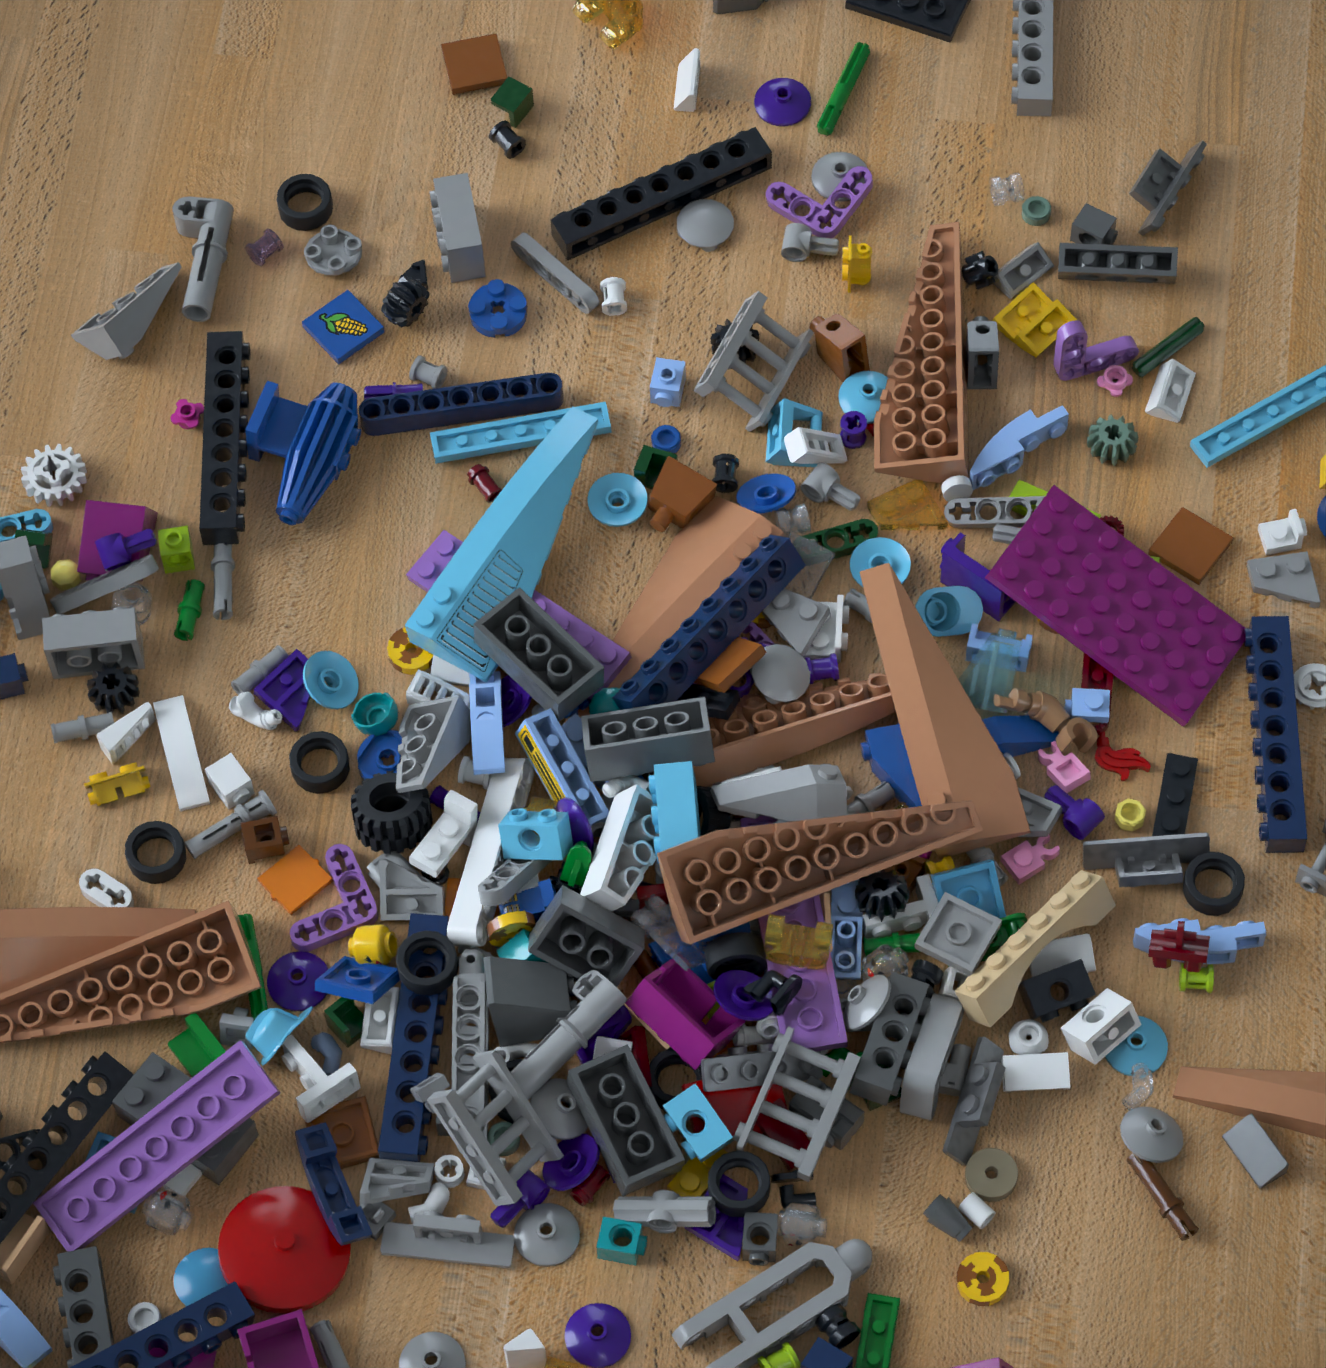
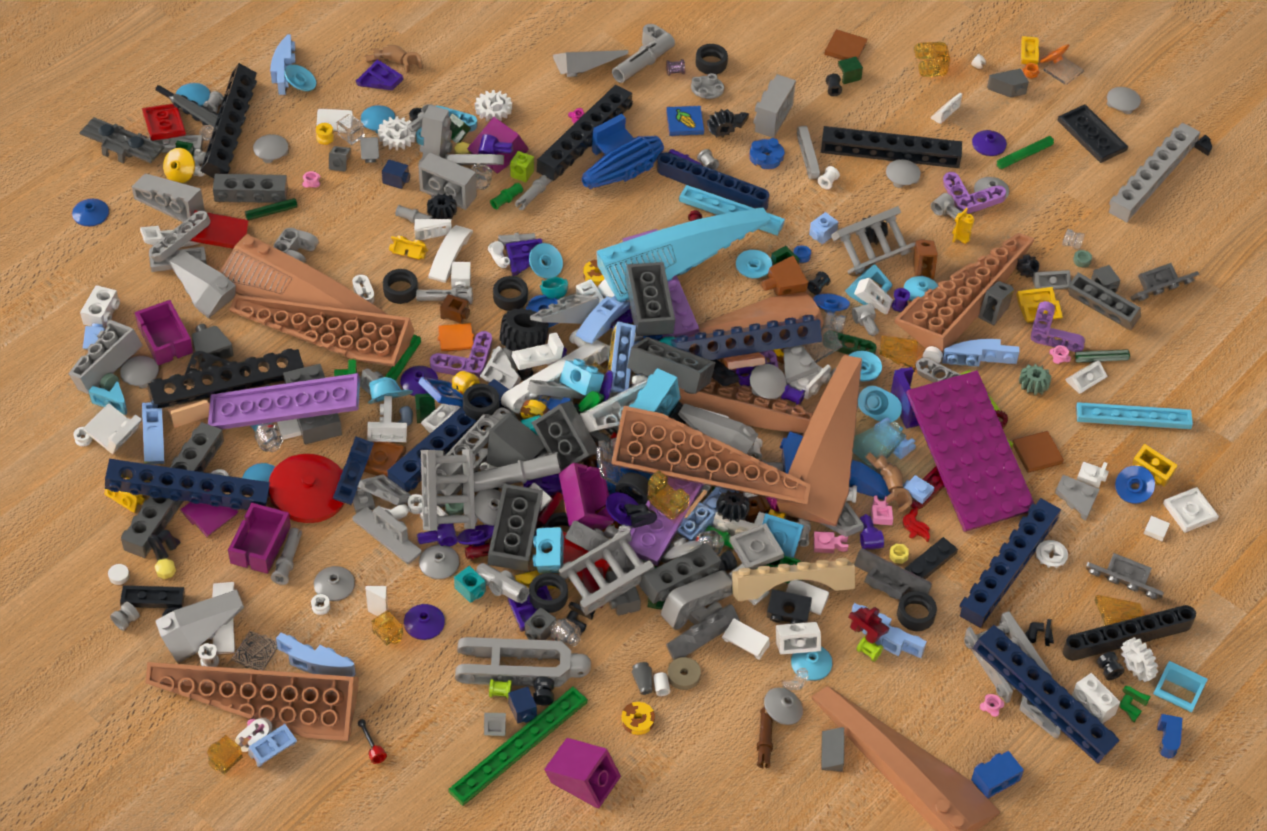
camera: 30 degrees right, 10 degrees down
white plate [1008,1019,1049,1055] -> none

